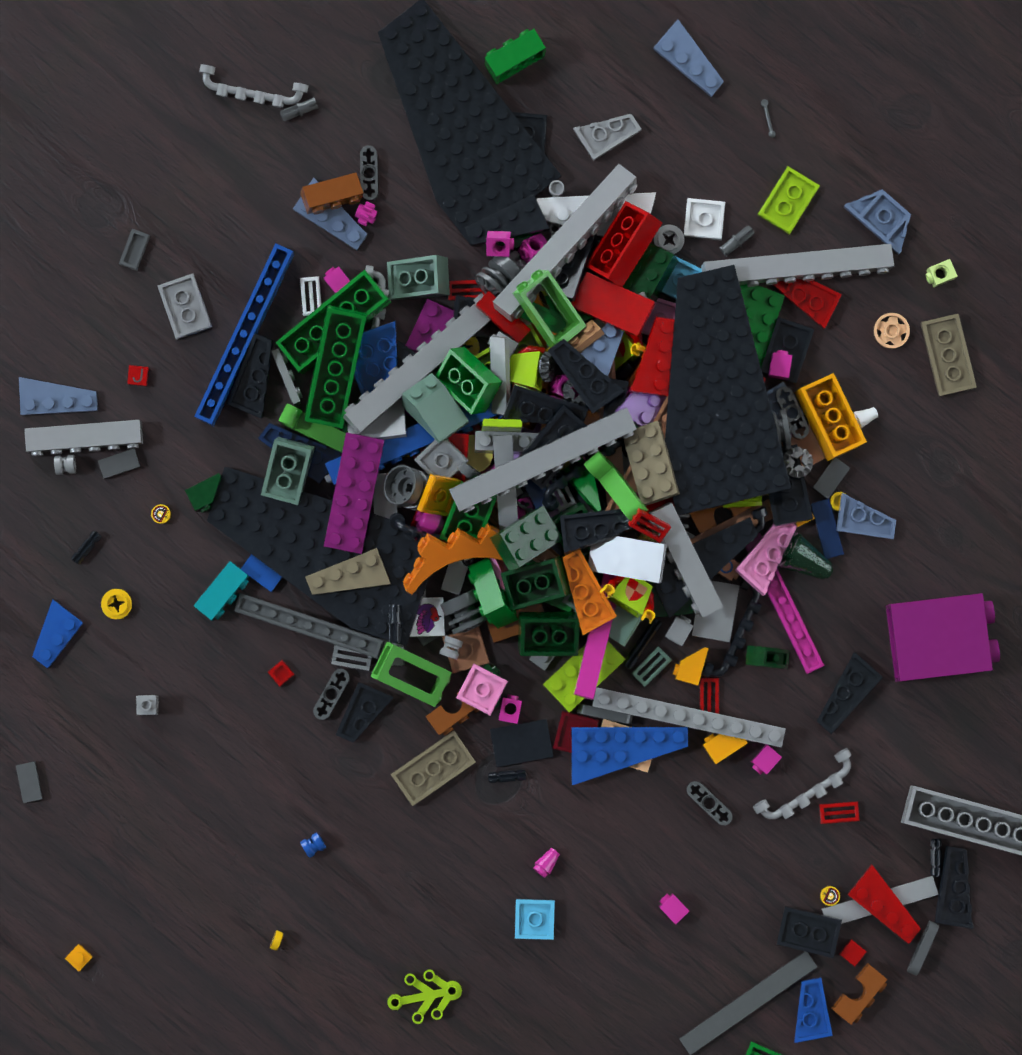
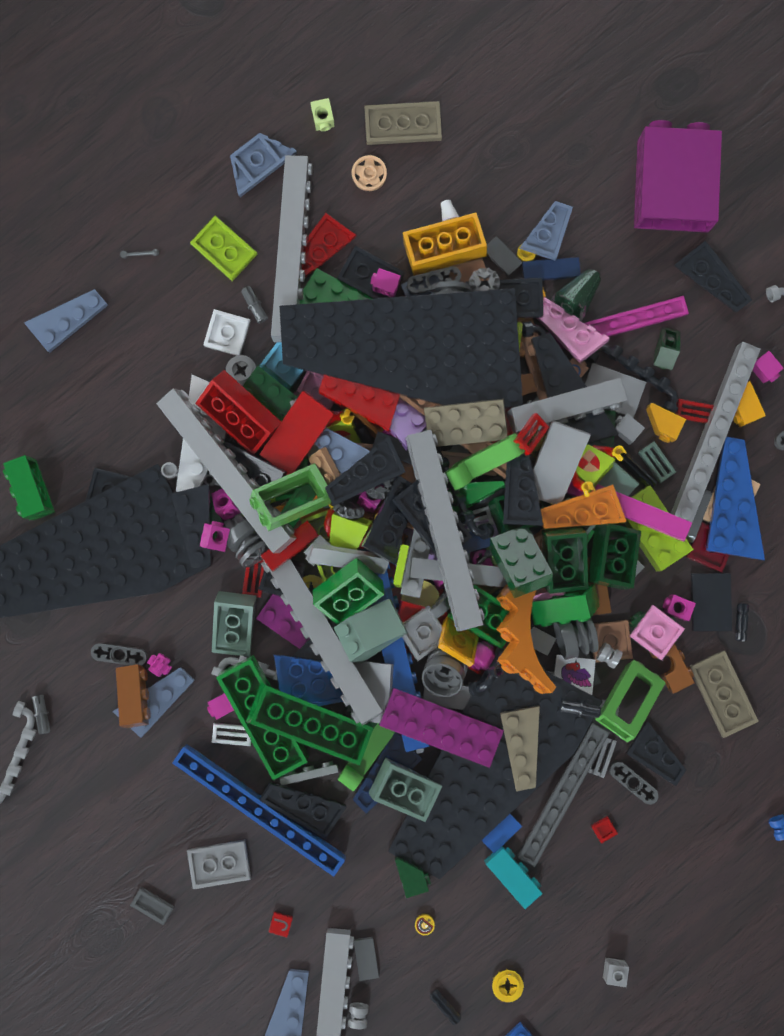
camera: 80 degrees left, 0 degrees up
light grey wing [573,114,642,161] -> none

